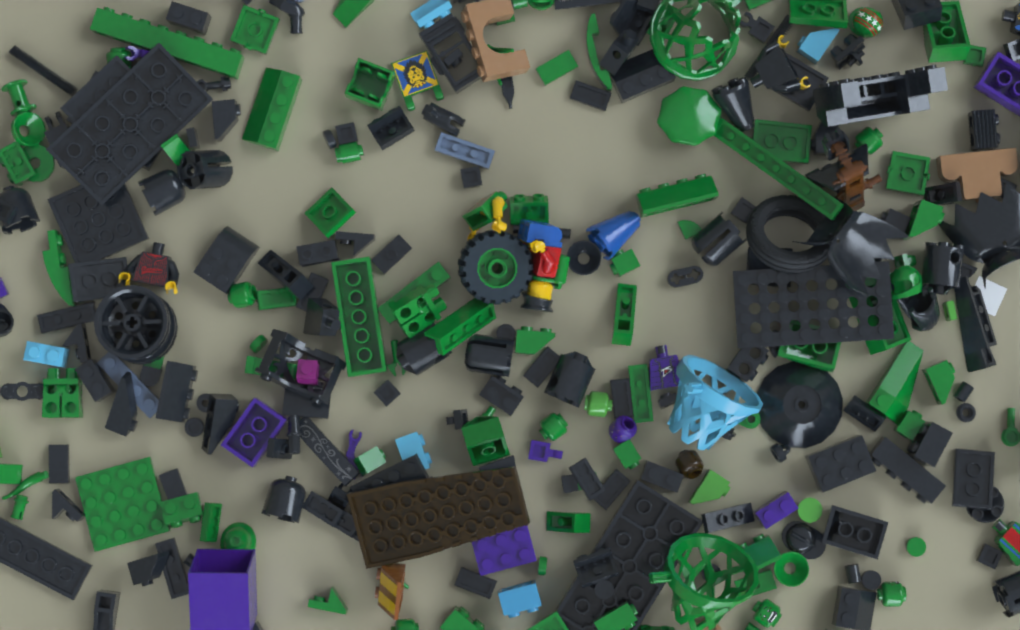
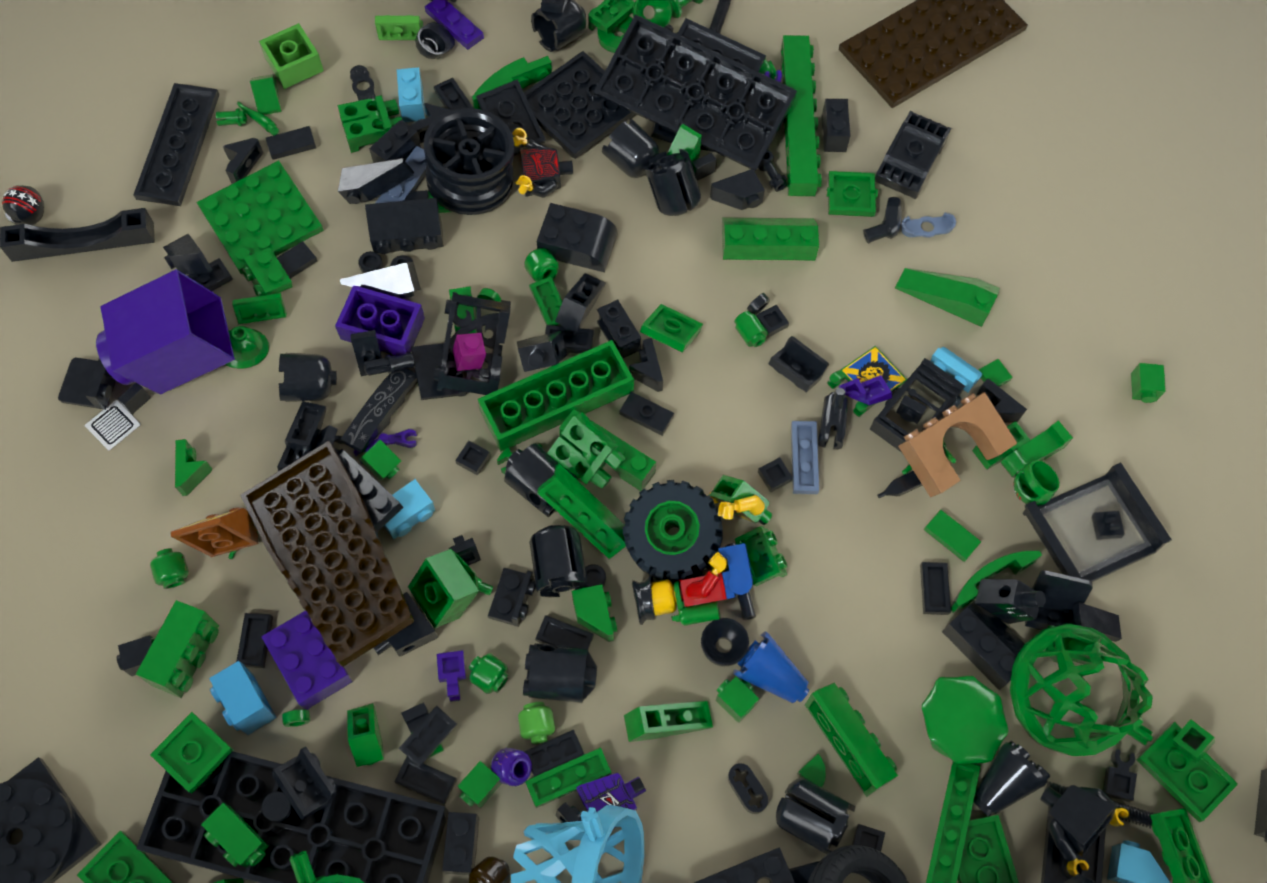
camera: 70 degrees right, 20 degrees down
green piece [344,58,396,111] -> none
none -> dark purple slope [839,375,892,405]

